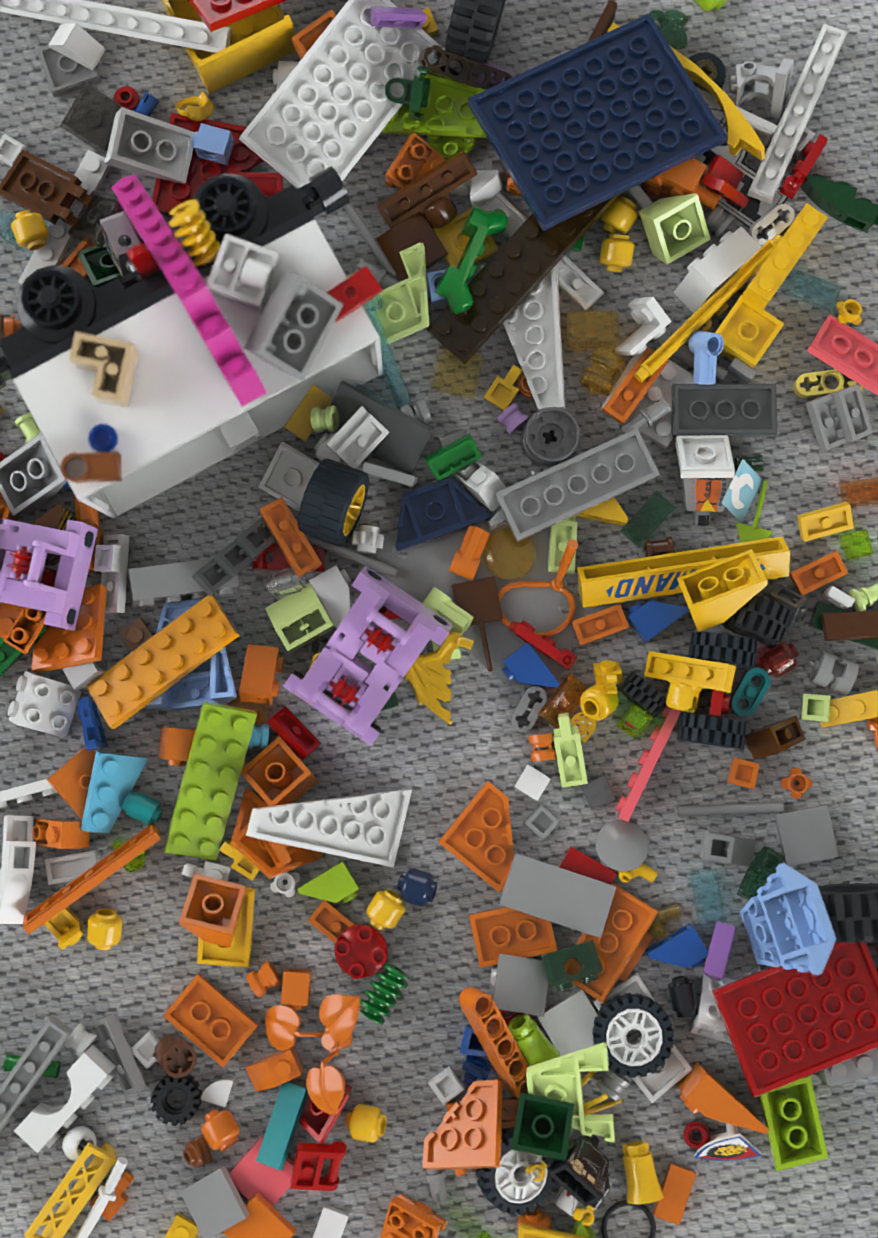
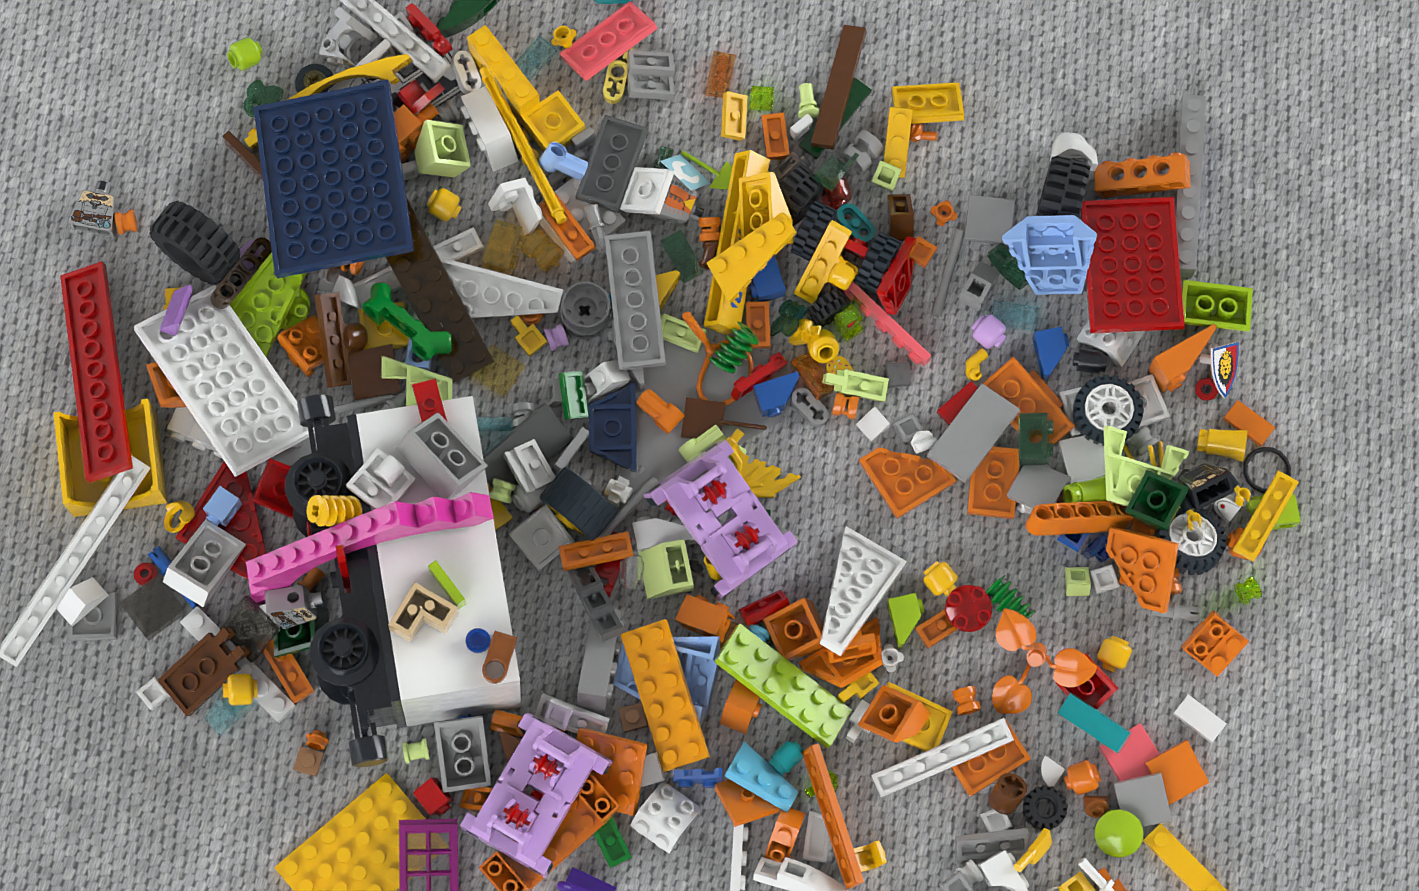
camera: 75 degrees left, 10 degrees down
yellow head [87,908,123,950] -> none
orange slope [245,1045,305,1092] -> none
orange brick [281,967,312,1010] -> none
red plate [290,1141,347,1191] -> none
dark green tile [385,66,430,122] -> none
dark blue head [397,869,438,907] -> none
clear yellow dish [484,528,535,580] -> none
light grey dish [595,820,648,871] -> none
yellow head [600,195,638,234] -> none
clear yellow arm [649,904,681,939] -> none
medium lavender slope [704,922,736,981] -> none
none -> lime tile [428,560,466,610]
none -> orange wheel [698,217,721,242]
none -> yellow wing [707,212,796,303]
none -> green piece [709,322,759,374]
none -> clear green plate [770,299,807,337]
none -> clear green panel [813,153,859,191]
none -> white tile [871,718,1014,798]
none -> red wing [876,236,916,315]
none -> white plate [911,431,937,454]
none -> lavender head [971,314,1007,349]
none -> yellow piece [1014,828,1052,872]
none -> yellowish green slope [1065,567,1091,596]
none -> lime dish [1095,810,1143,858]

